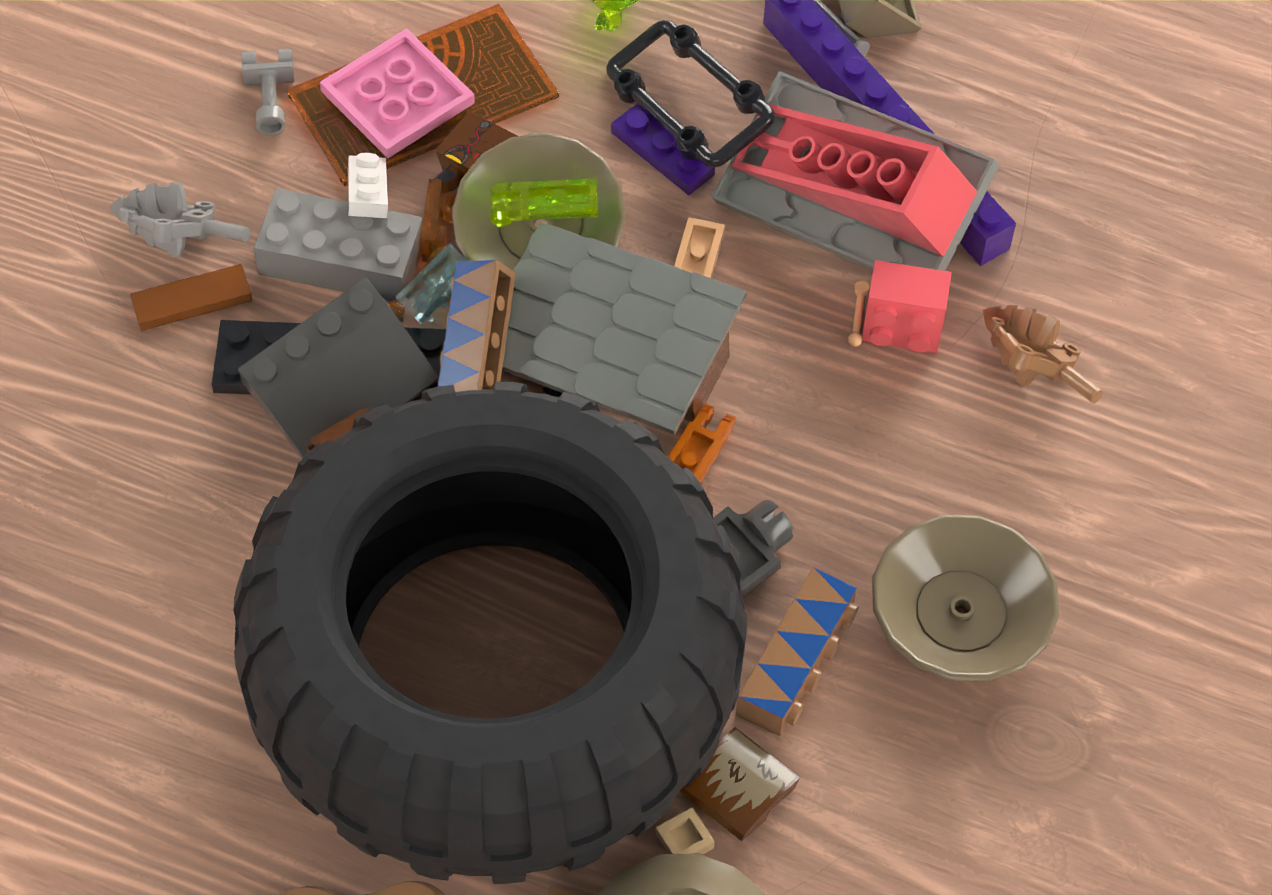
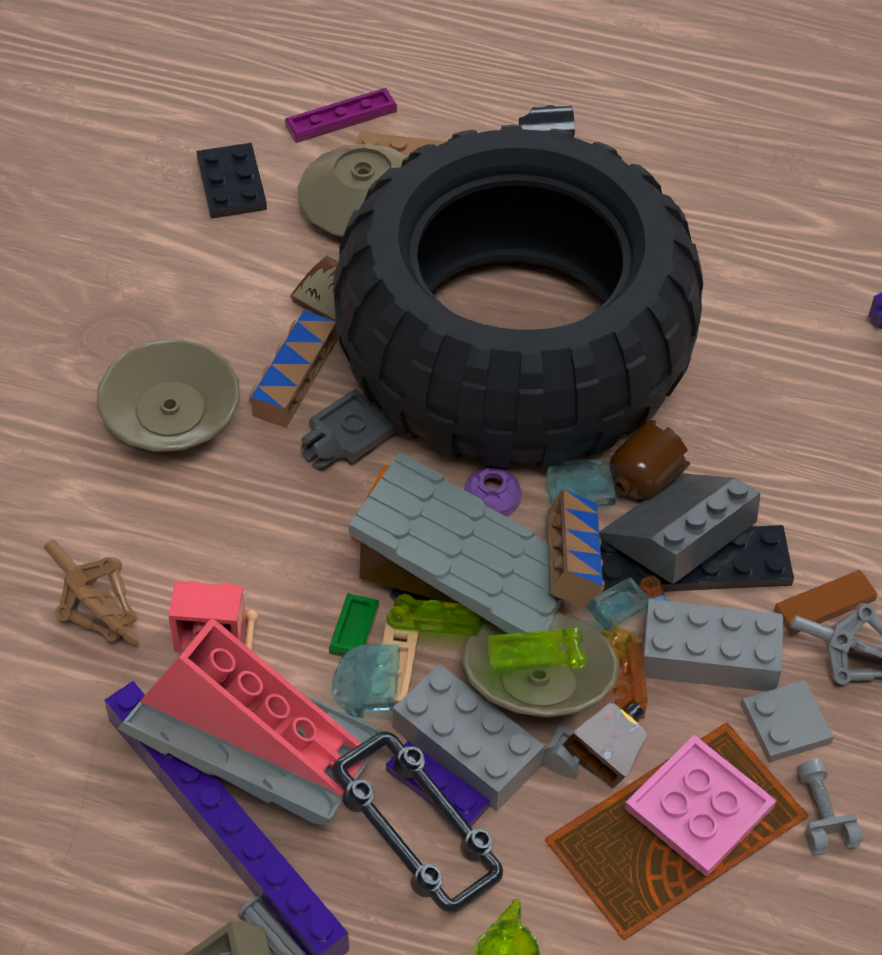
camera: 175 degrees right, 5 degrees down
white plate [348,153,388,218] -> none
none -> green tile [329,593,379,661]
none -> clear light blue slope [332,644,400,718]
none -> light grey brick [393,664,544,812]
none -> light grey plate [741,680,834,762]

